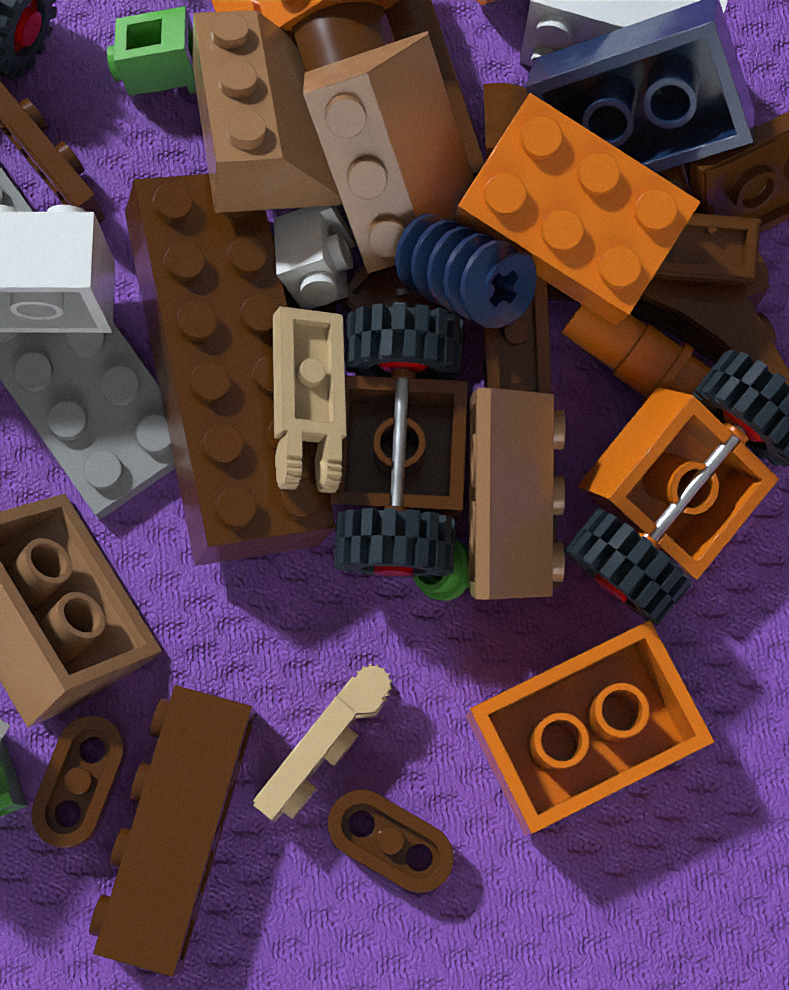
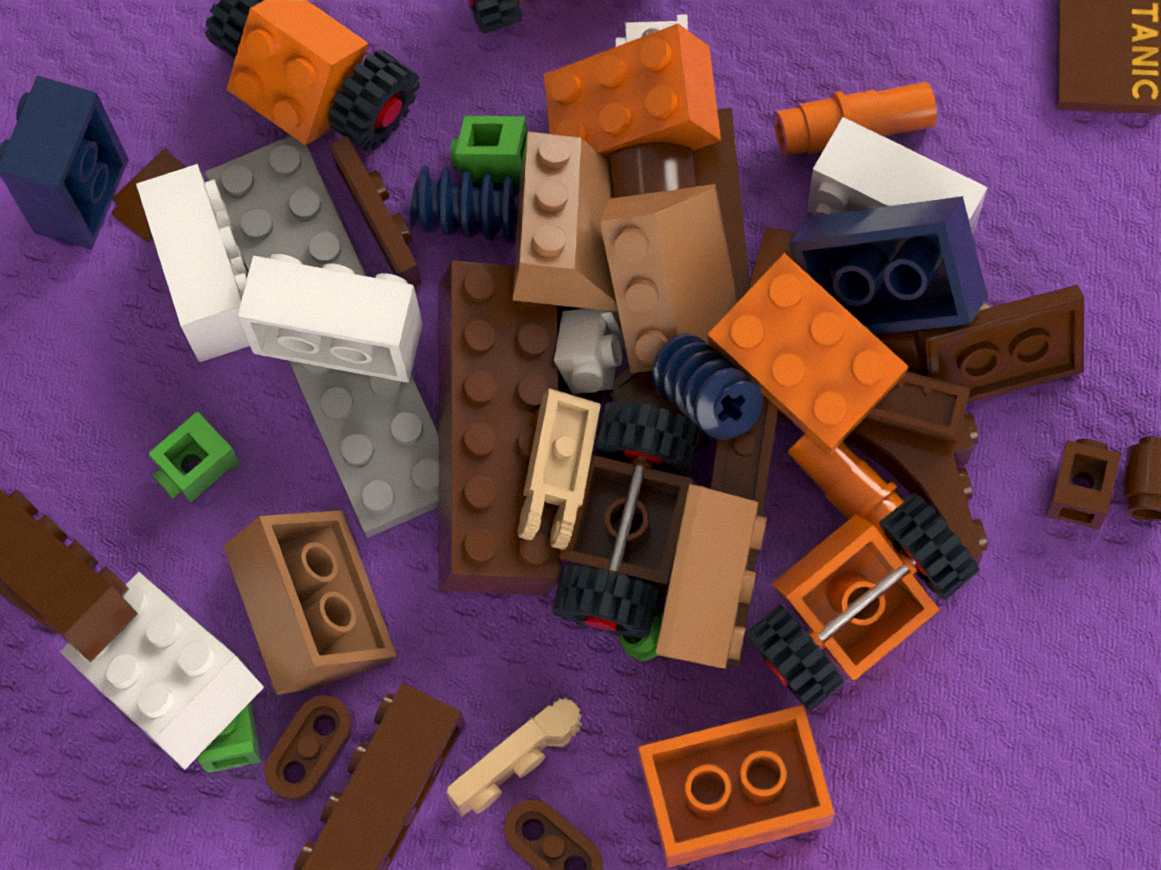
camera: 20 degrees right, 5 degrees down
none -> dark blue piece [410,166,519,243]

